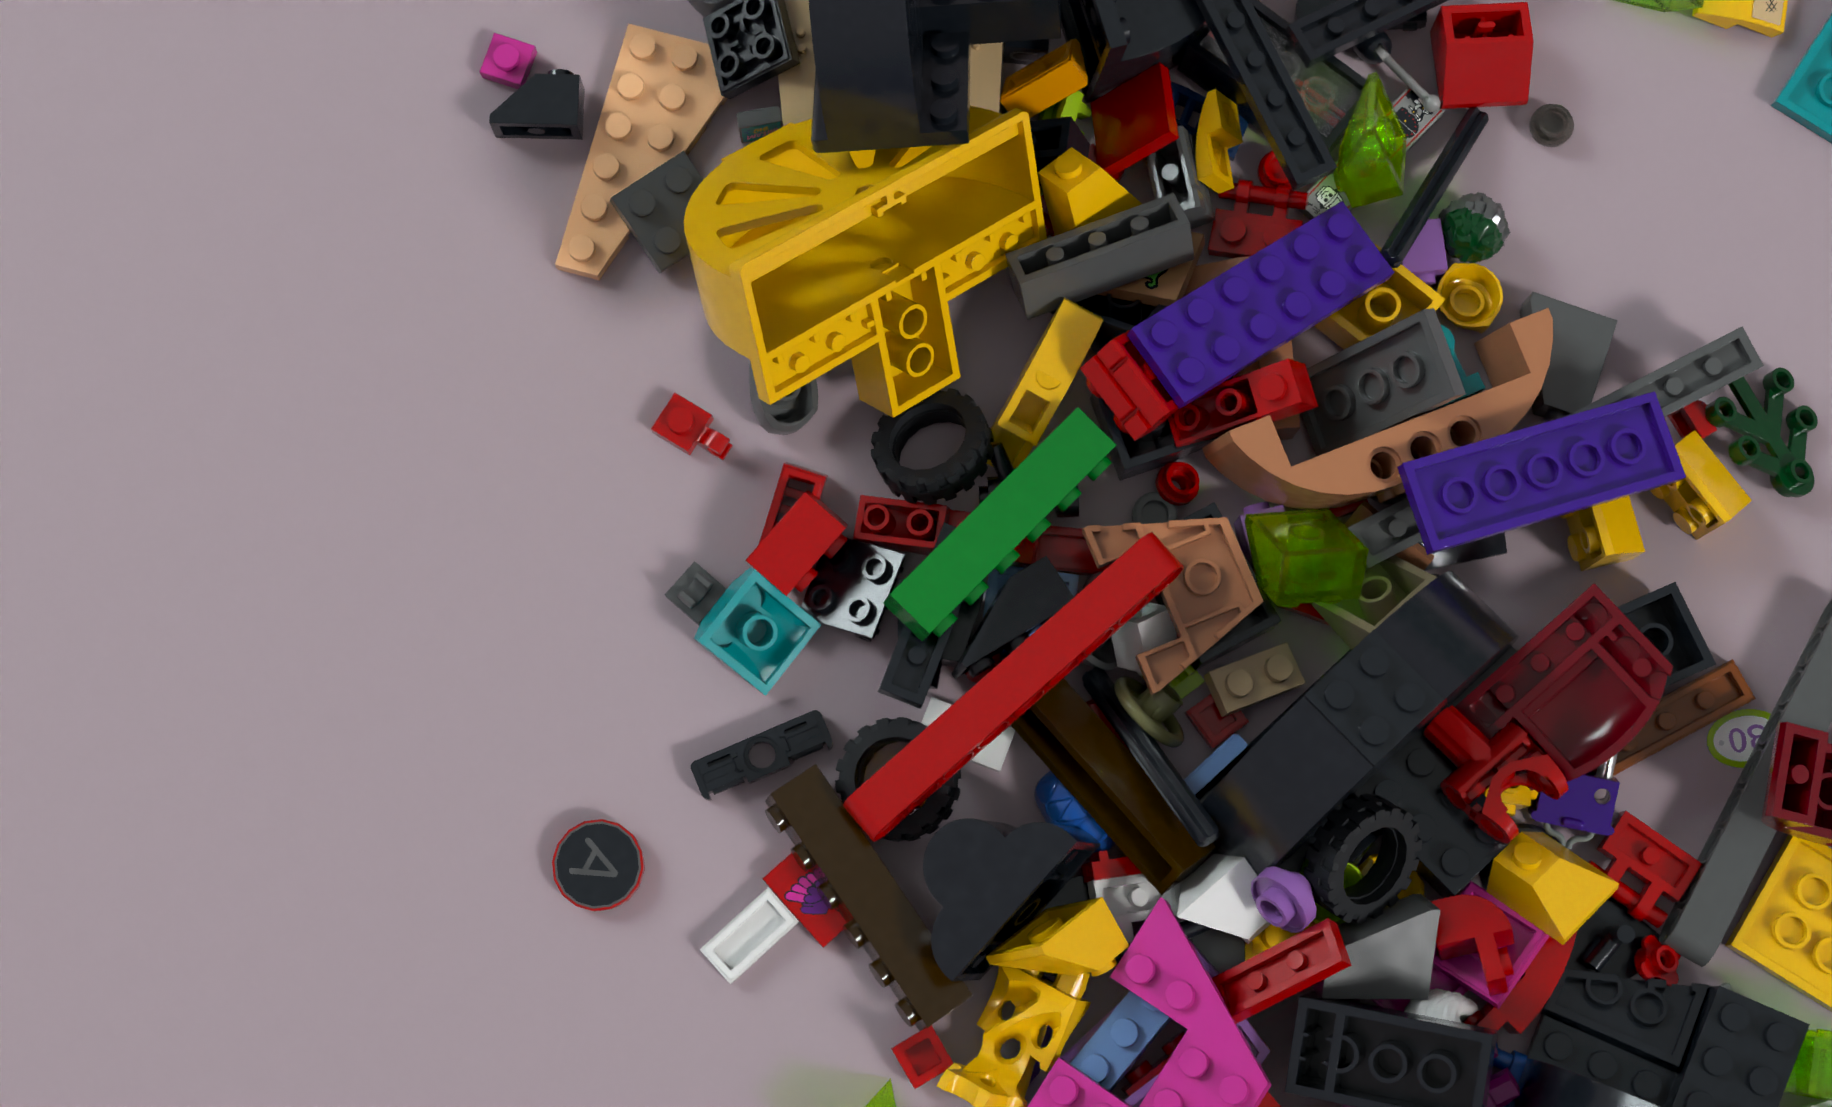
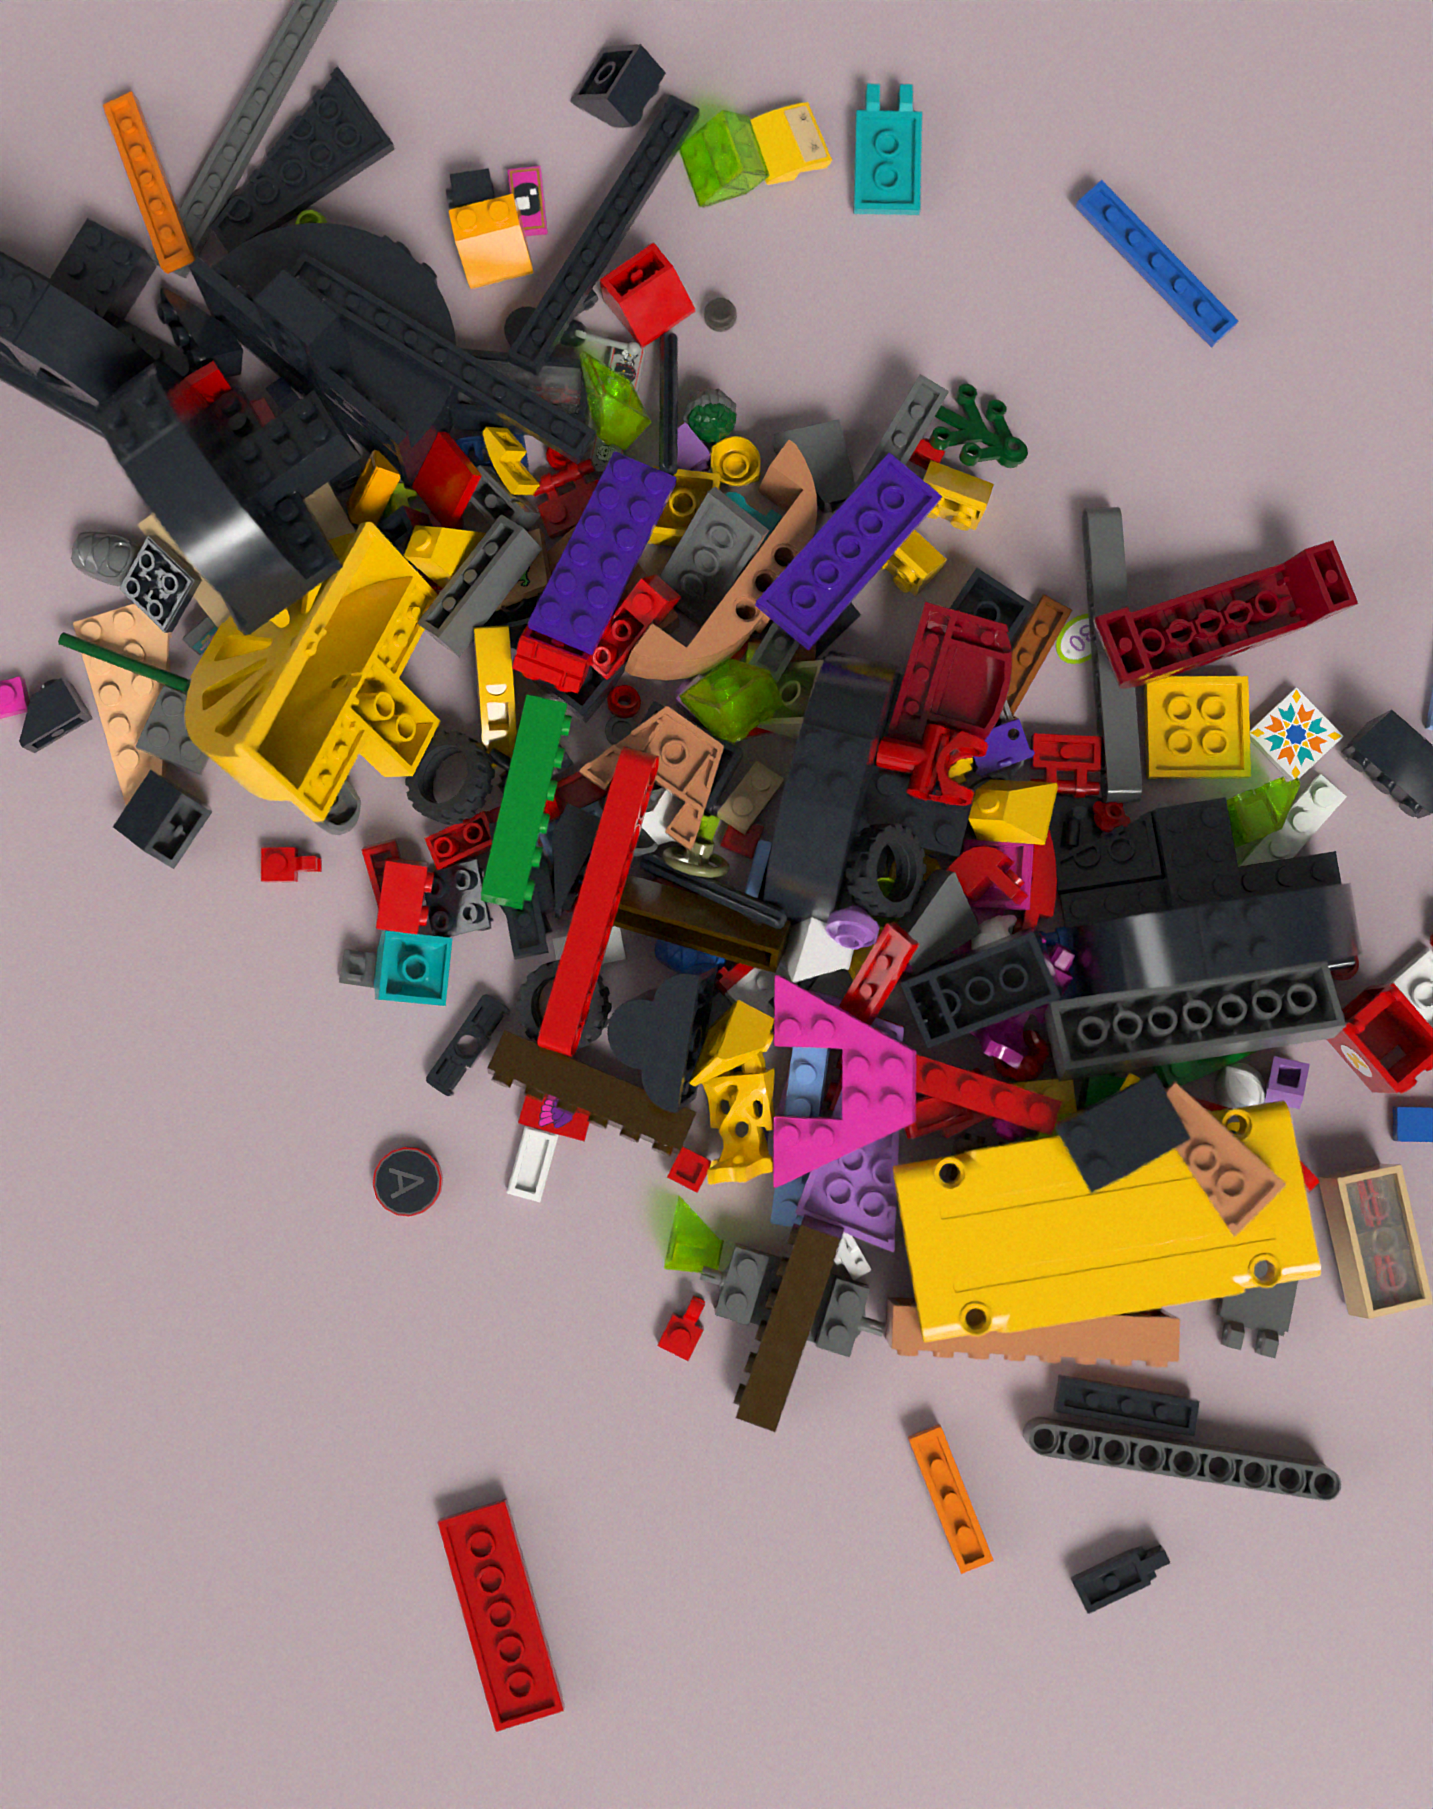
camera: 30 degrees left, 5 degrees up
none -> dark green bar [58,632,191,692]
none -> black slope [112,769,212,869]

